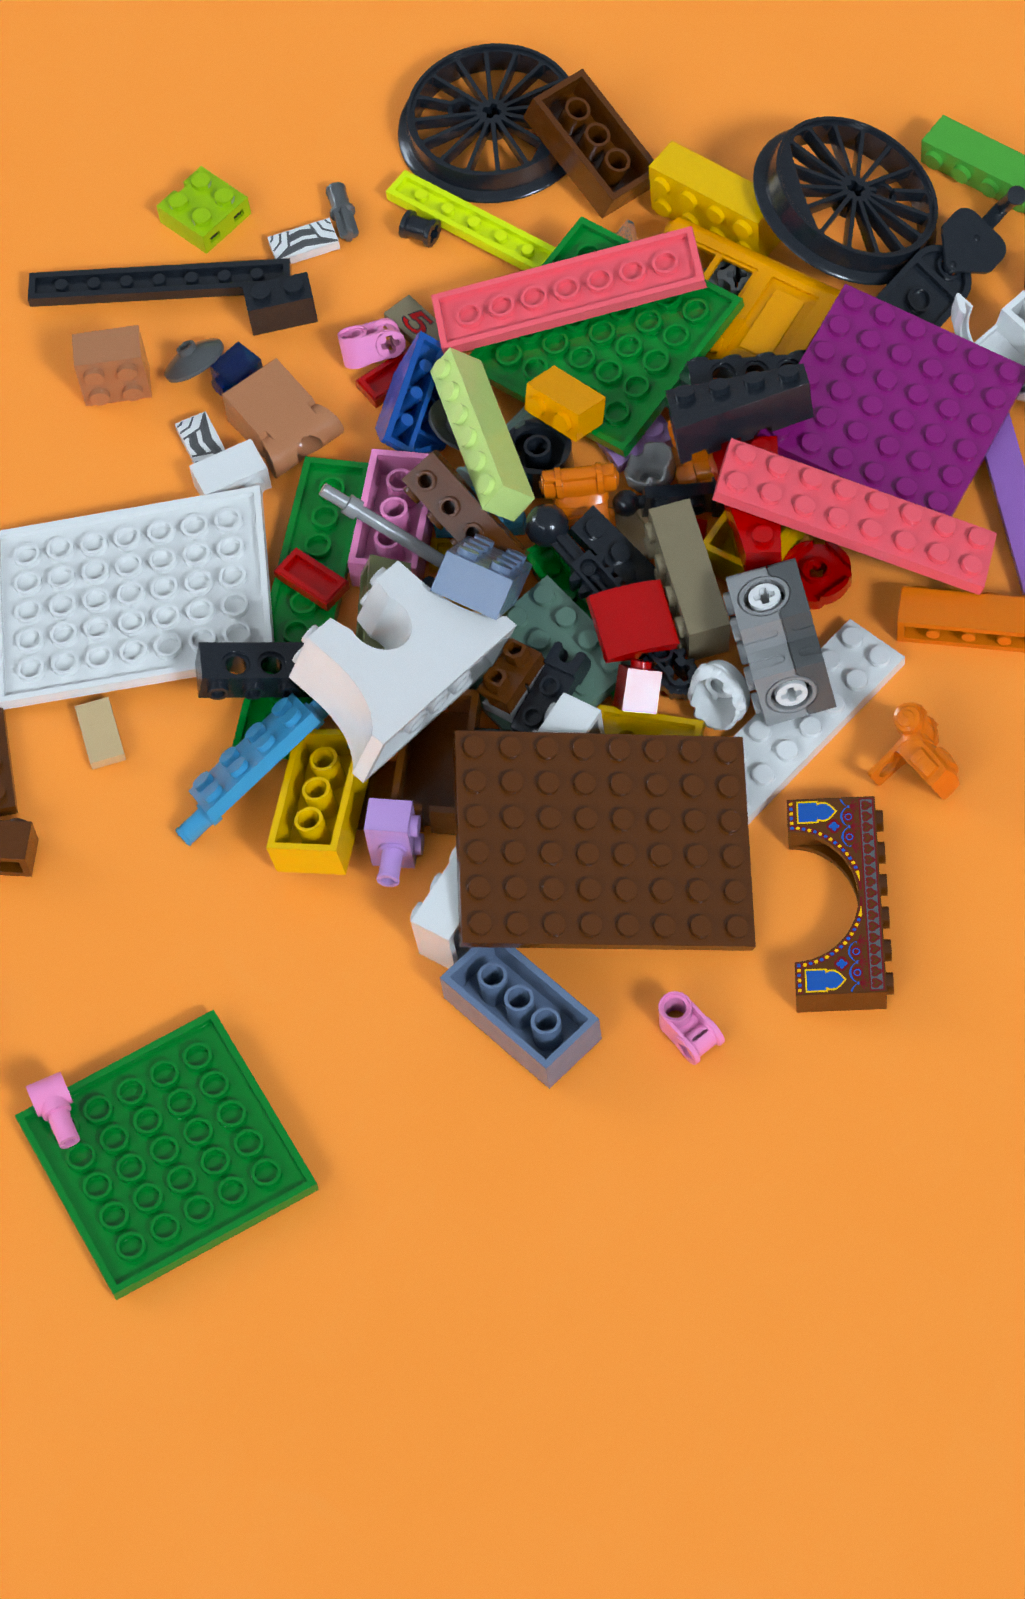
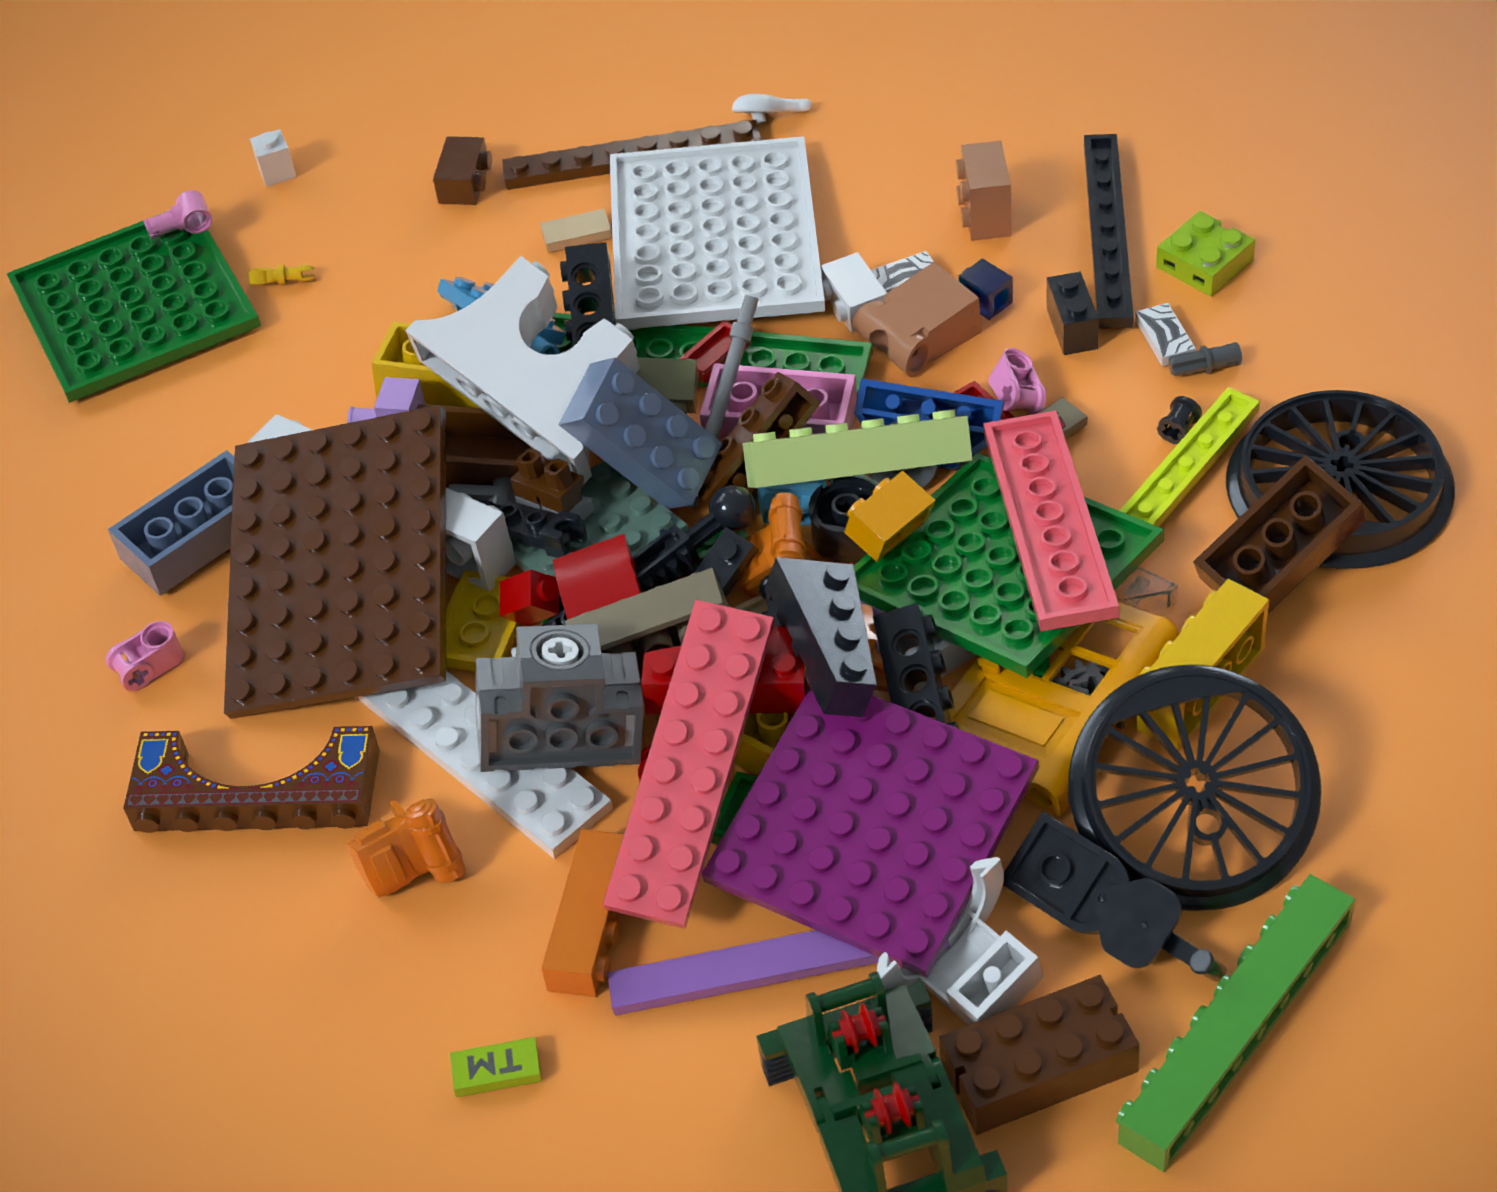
camera: 90 degrees right, 10 degrees down
dark grey dish [164,338,224,383] -> none
none -> yellow piece [248,264,316,285]

